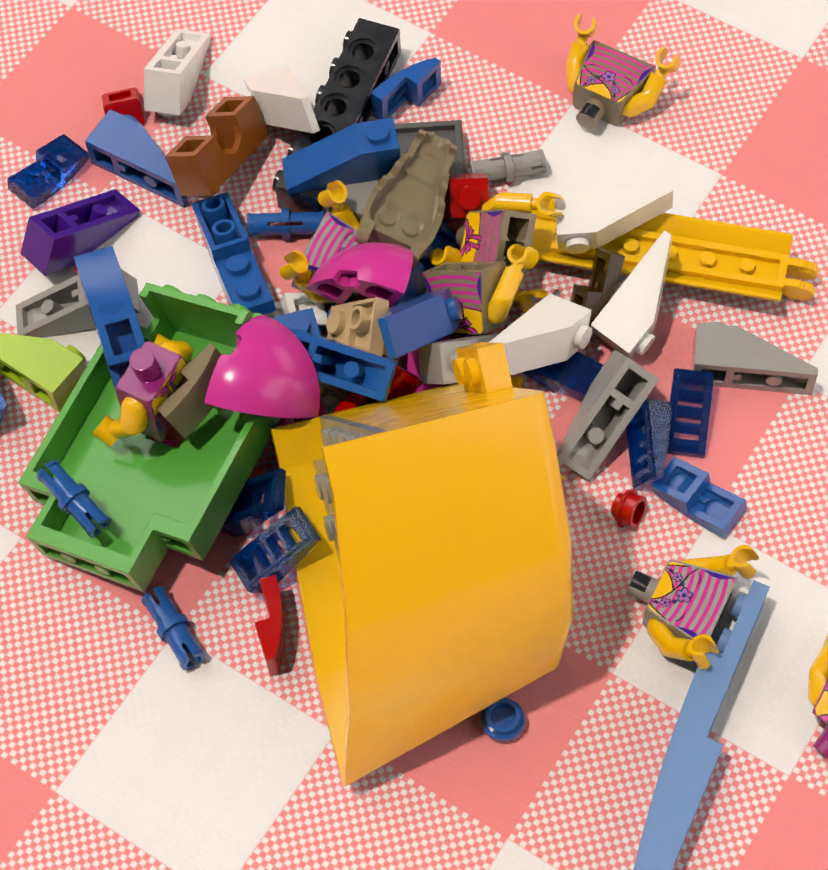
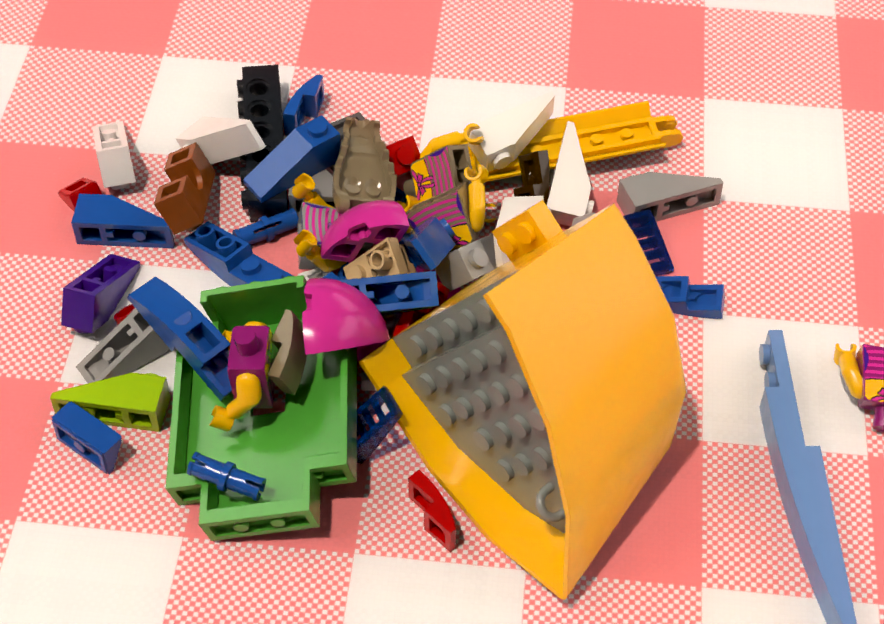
camera: 30 degrees left, 10 degrees down
clear blue slope [7,134,89,209] -> none
blue pin [141,586,206,670] -> none
clear blue slope [230,506,321,593] -> none
light grey pin [468,149,547,183] -> none
blue plate [481,698,525,742] -> none
torso [566,13,681,129] -> none
torso [627,545,759,670] -> none

